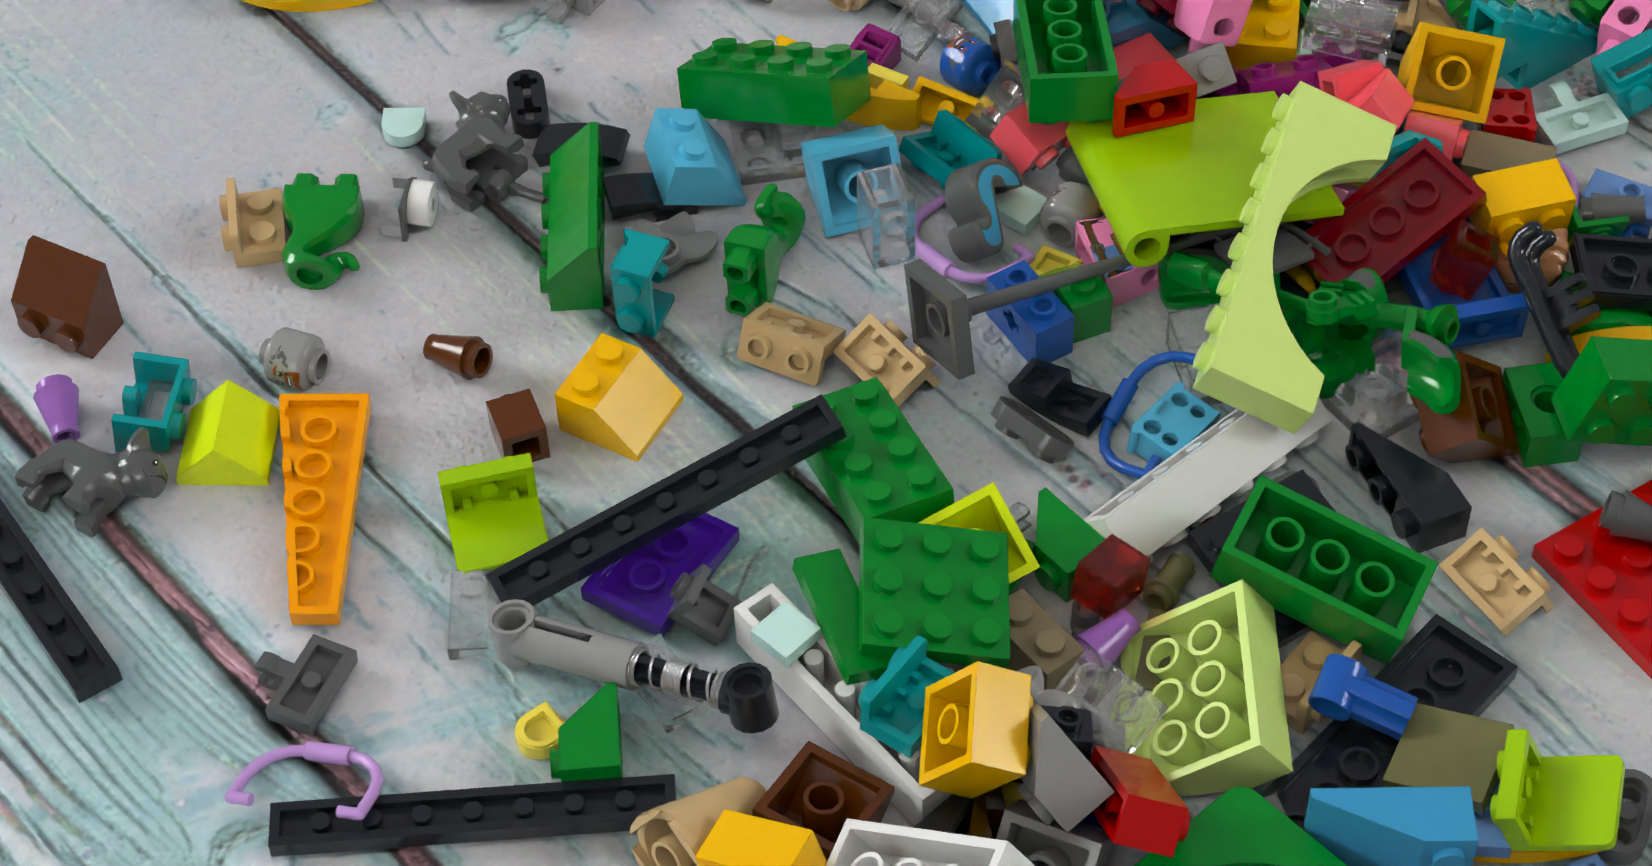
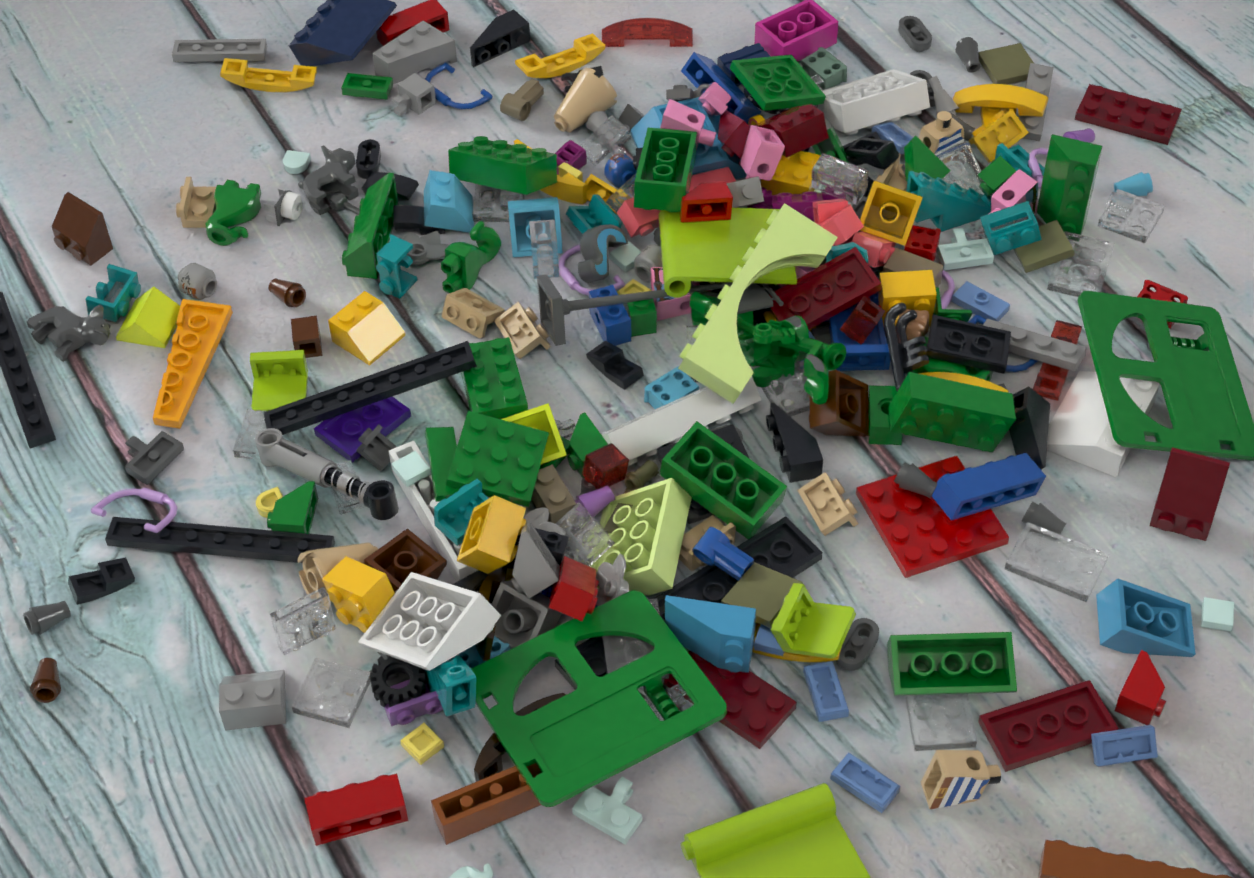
camera: 10 degrees right, 0 degrees up
medium lavender cone [33,374,80,443] -> none
dark grey plate [991,396,1075,464] -> none
blue piece [1098,351,1196,479] -> none
dark grey cone [1580,193,1647,226] -> none
none -> light grey plate [596,554,629,606]

